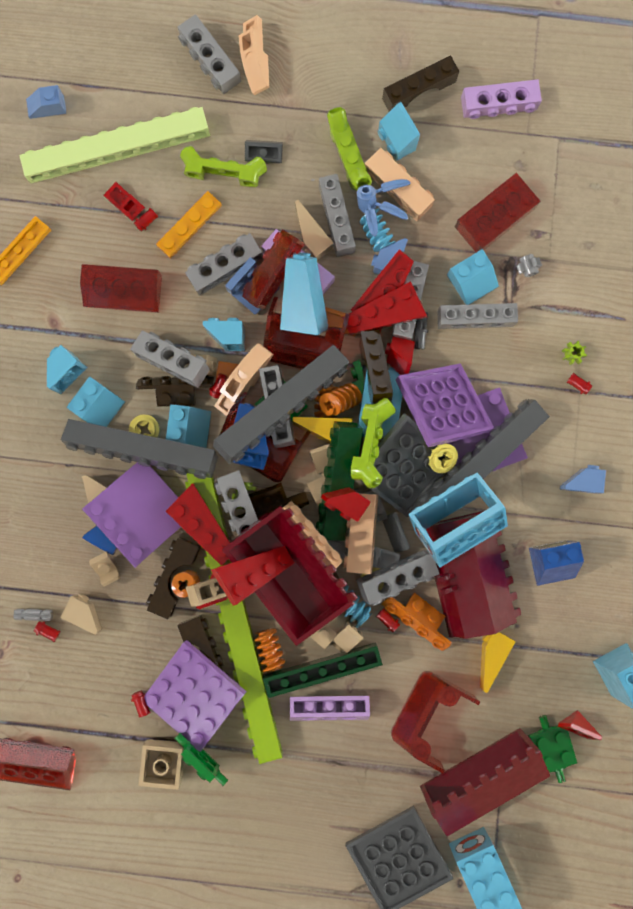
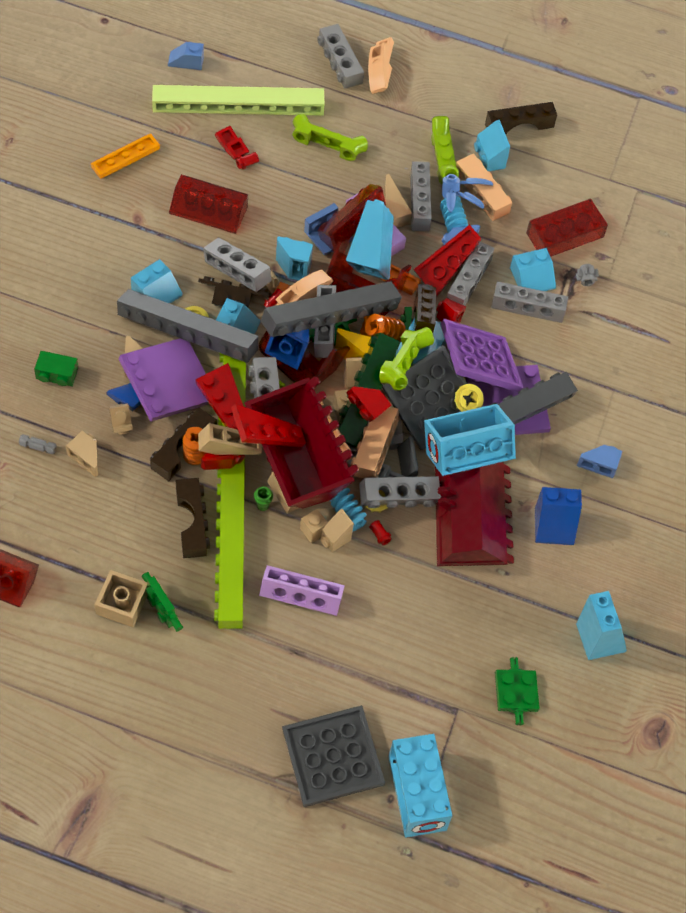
camera: 10 degrees right, 25 degrees down
red pin [33,621,61,642] -> none
medium azure slope [47,345,88,394] -> none
red pin [131,690,151,718] -> none
medium lavender plate [144,640,247,752] -> none
light orange plate [156,191,222,259] -> none
light grey brick [185,233,263,296] -> none
dark grey slope [245,140,283,163] -> none
orange piece [254,628,285,672] -> none
dark green brick [263,642,383,698] -> none
red wing [342,281,428,335] -> none
orange bracket [382,593,452,651] -> none
clear red windscreen [391,671,480,774] -> none
dark grey axle [414,311,428,350] -> none
dark red piece [420,728,550,837] -> none
lavender brick [461,79,542,119] -> none
yellow slope [480,632,516,693] -> none
red slope [558,710,602,740] -> none
lime gear [562,341,587,365] -> none
red pin [566,372,593,395] -> none
none -> green brick [34,351,79,387]
none -> bright green cone [254,486,273,511]

